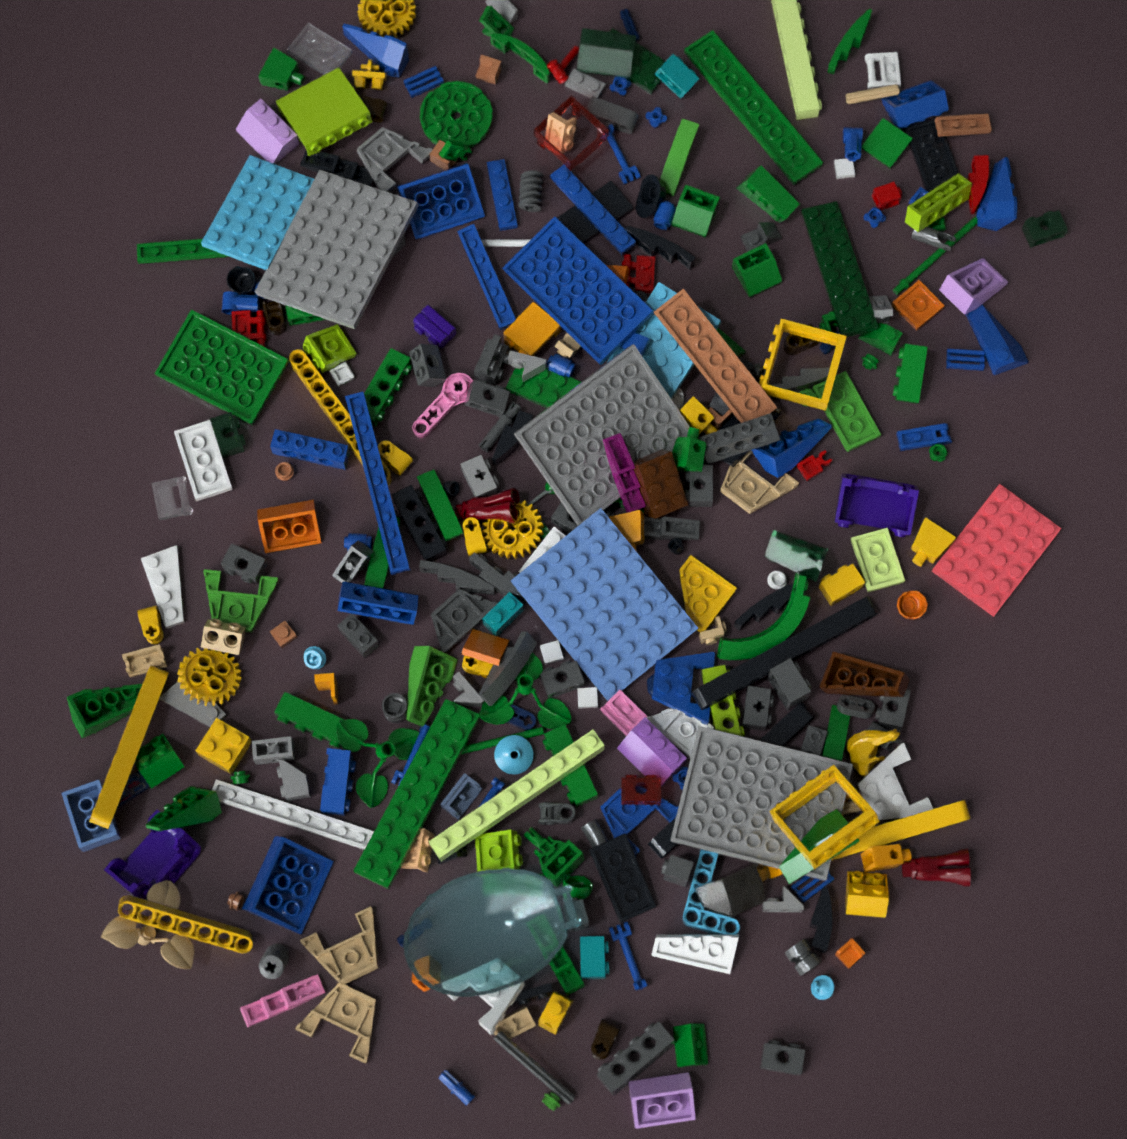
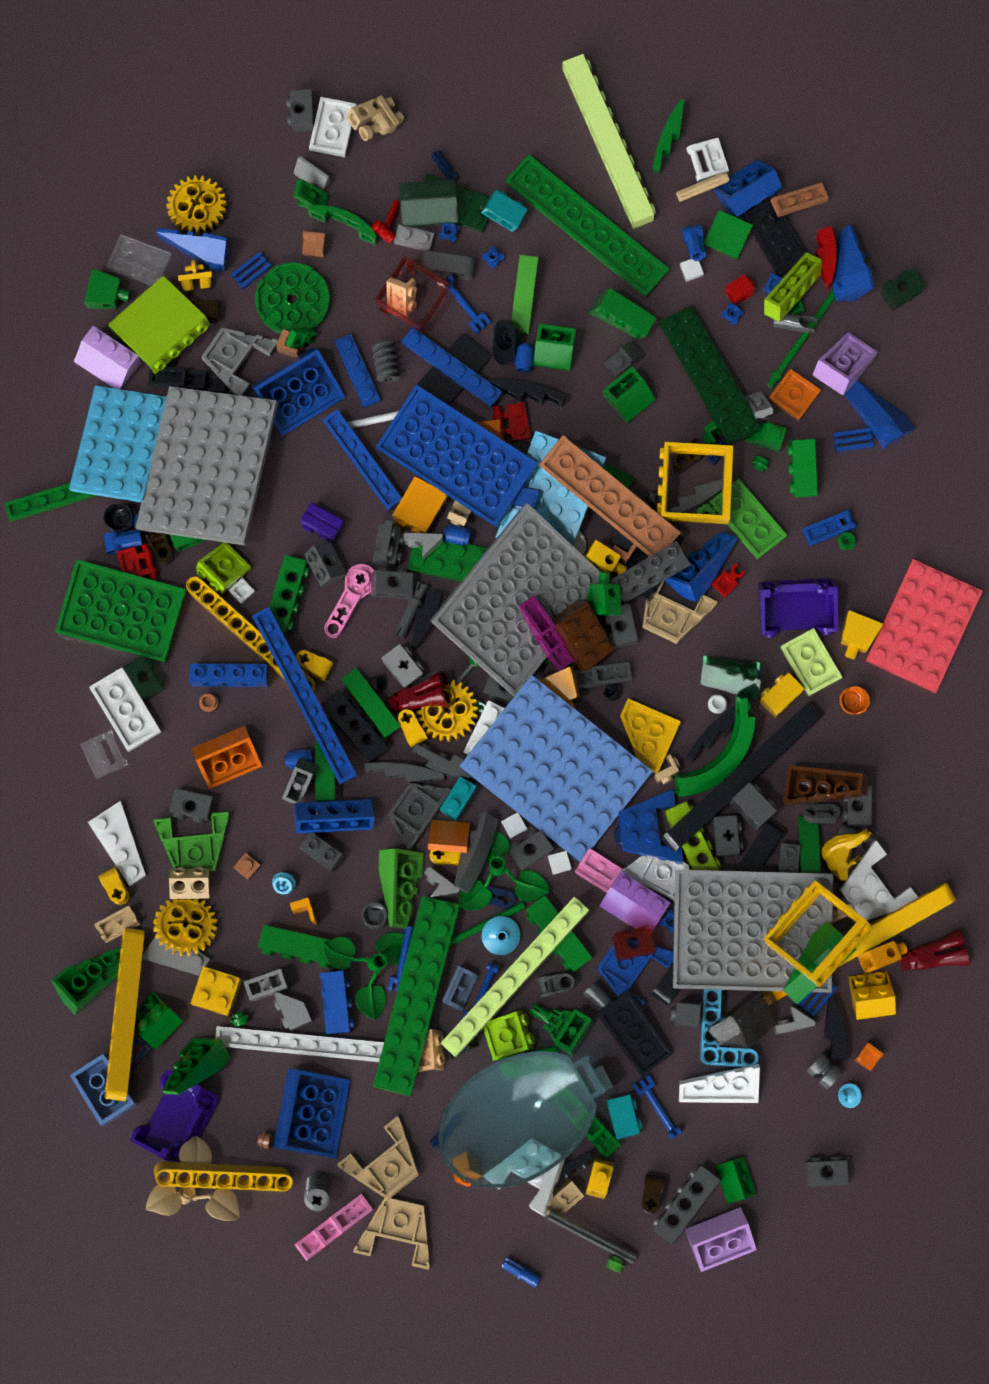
camera: 10 degrees left, 5 degrees up
green hair [563,875,593,900] -> none

